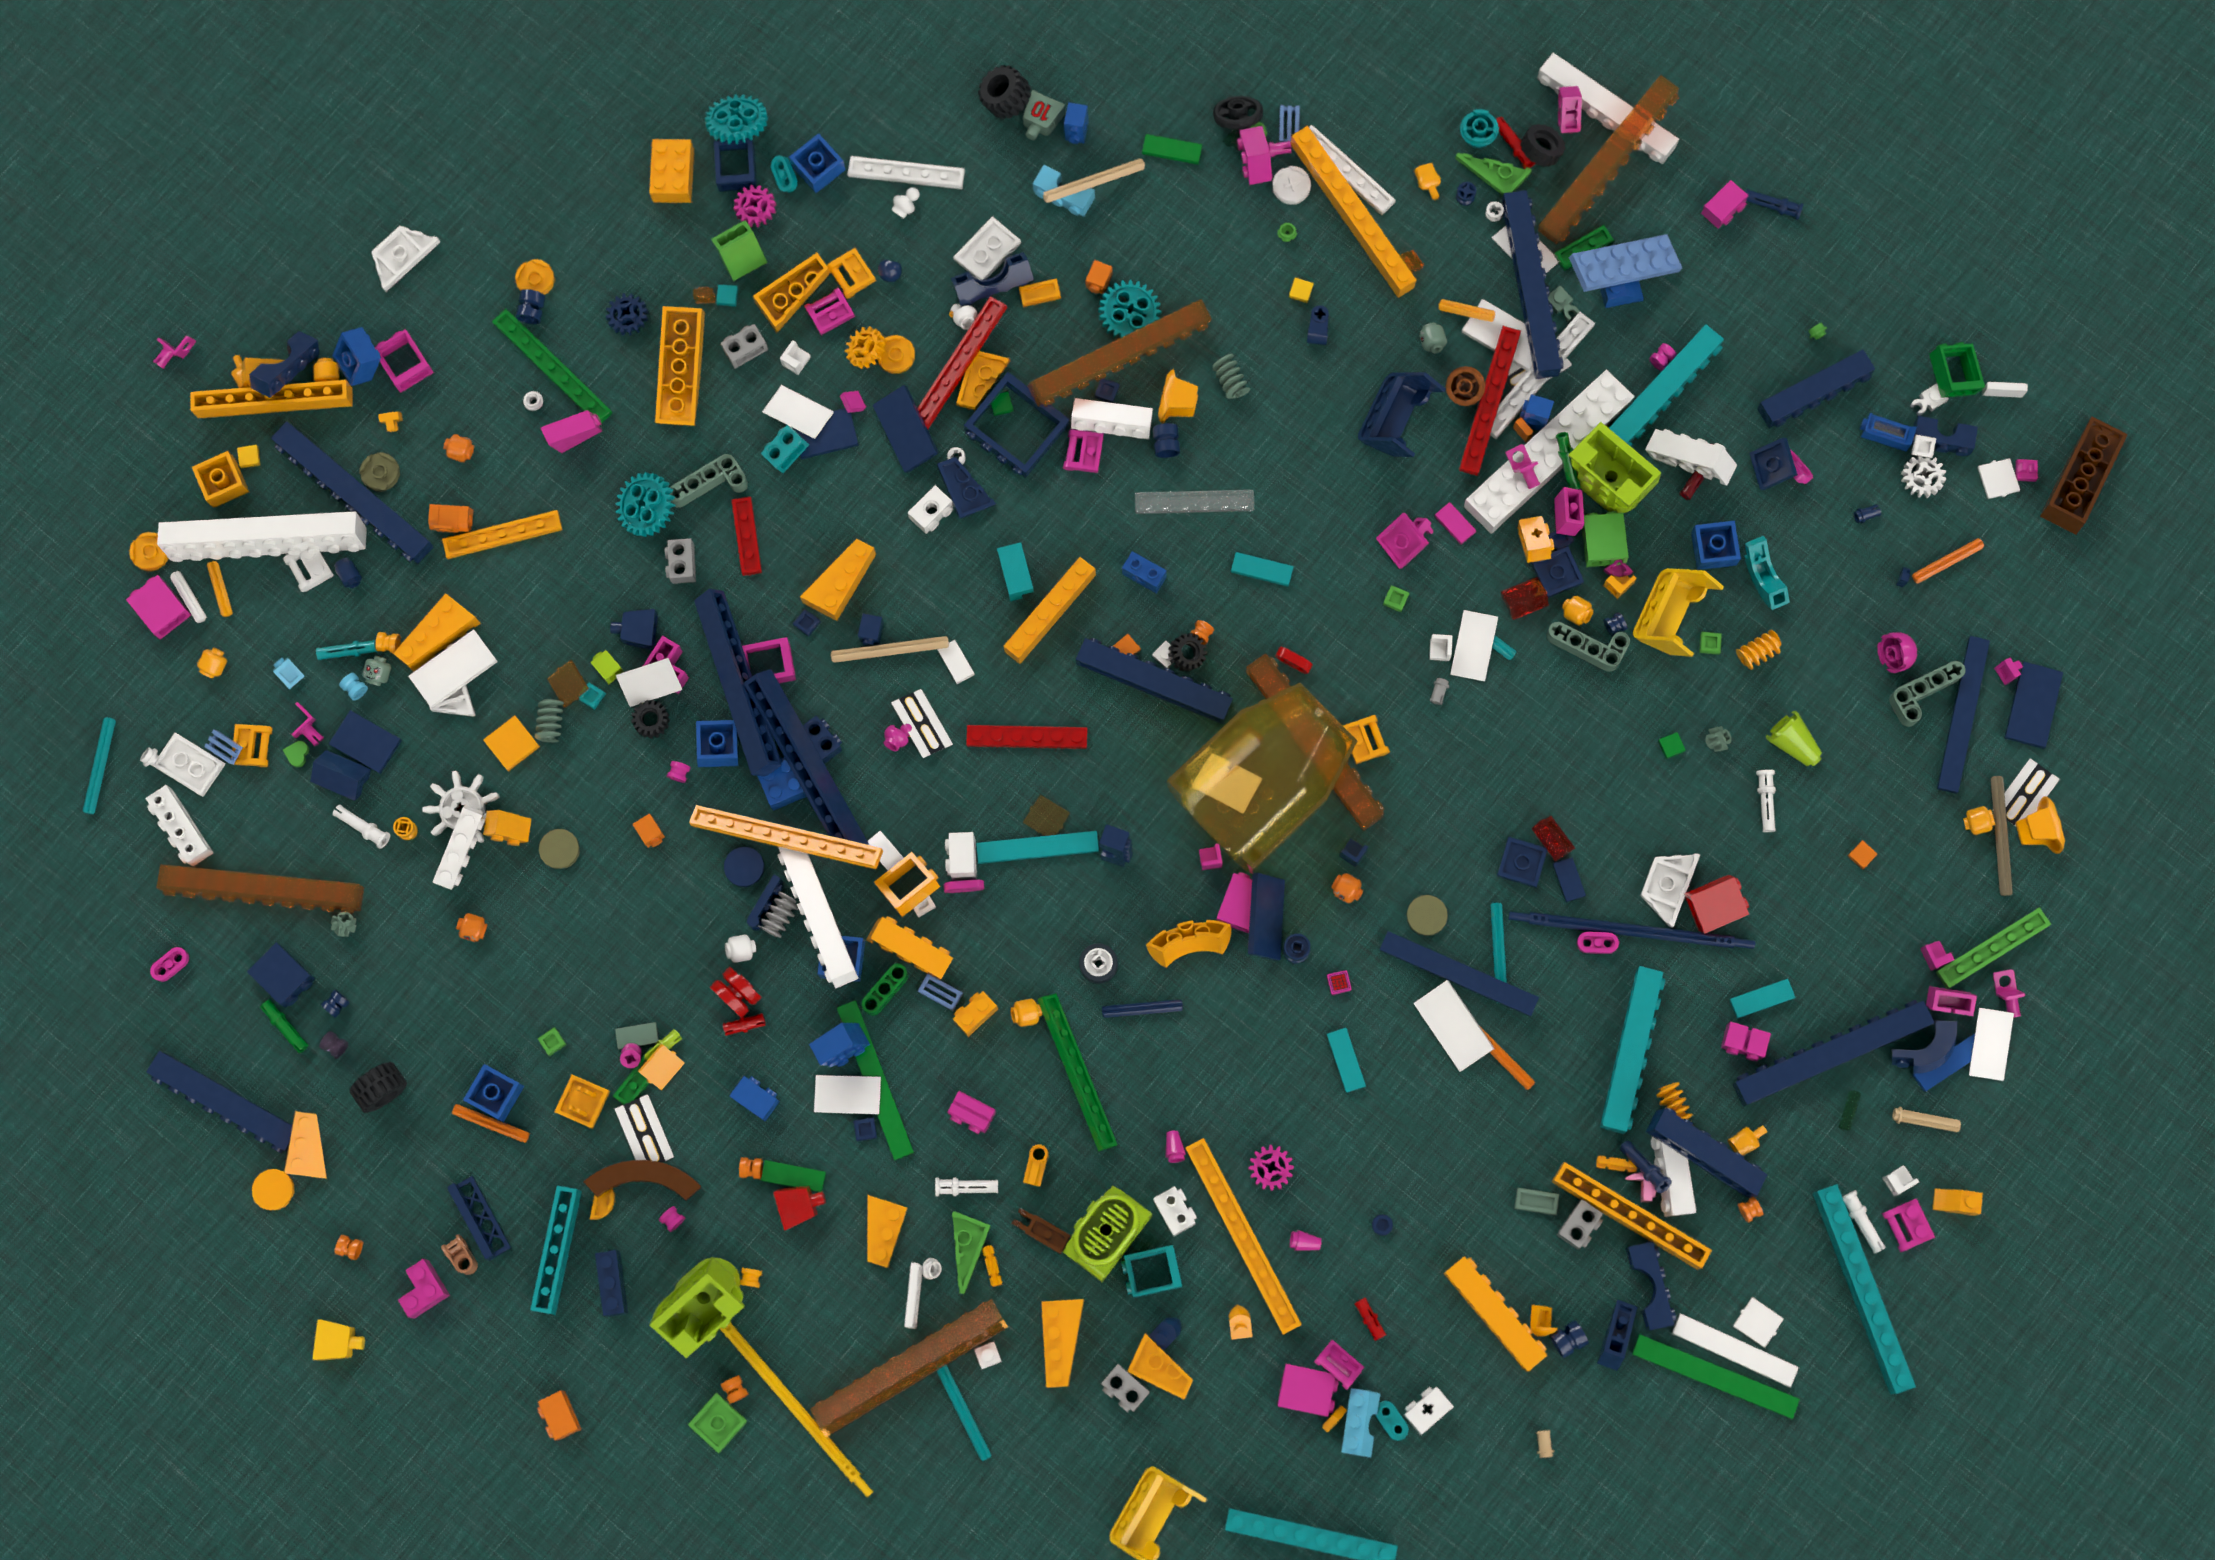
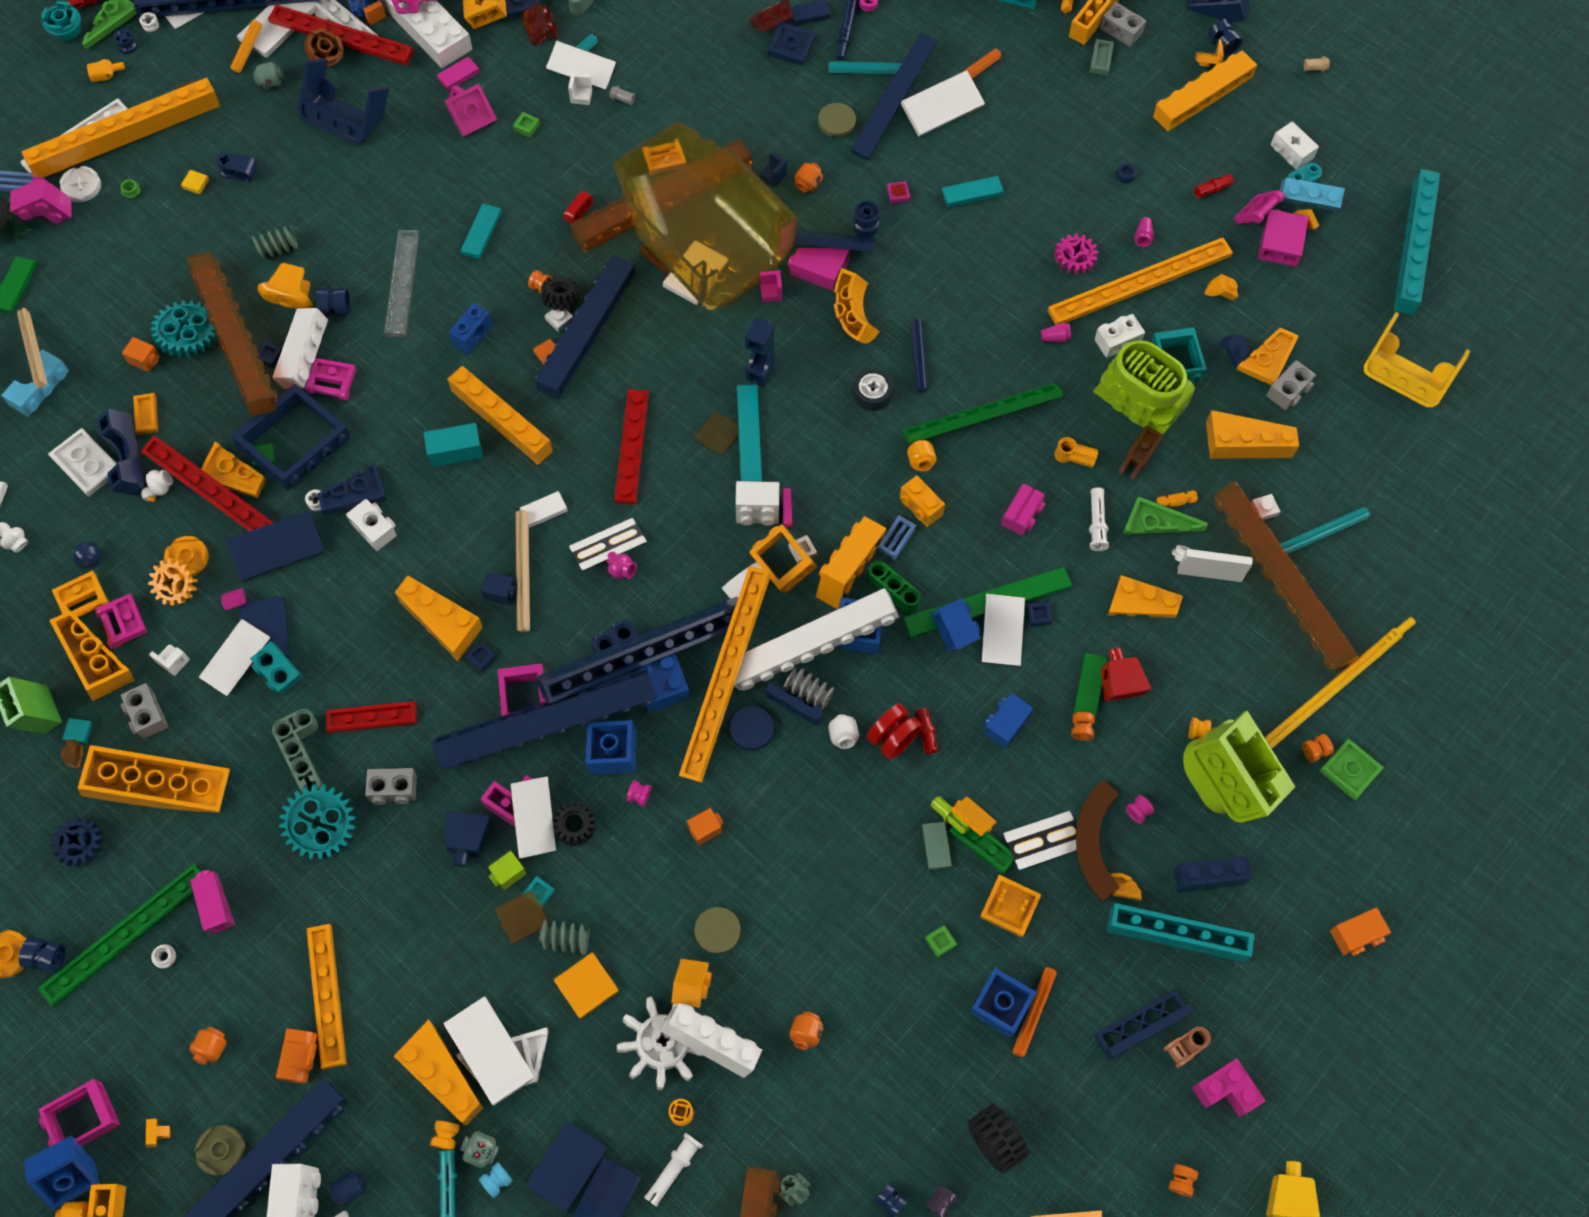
camera: 95 degrees left, 10 degrees down
dark pink wheel [620,1043,642,1068] -> none

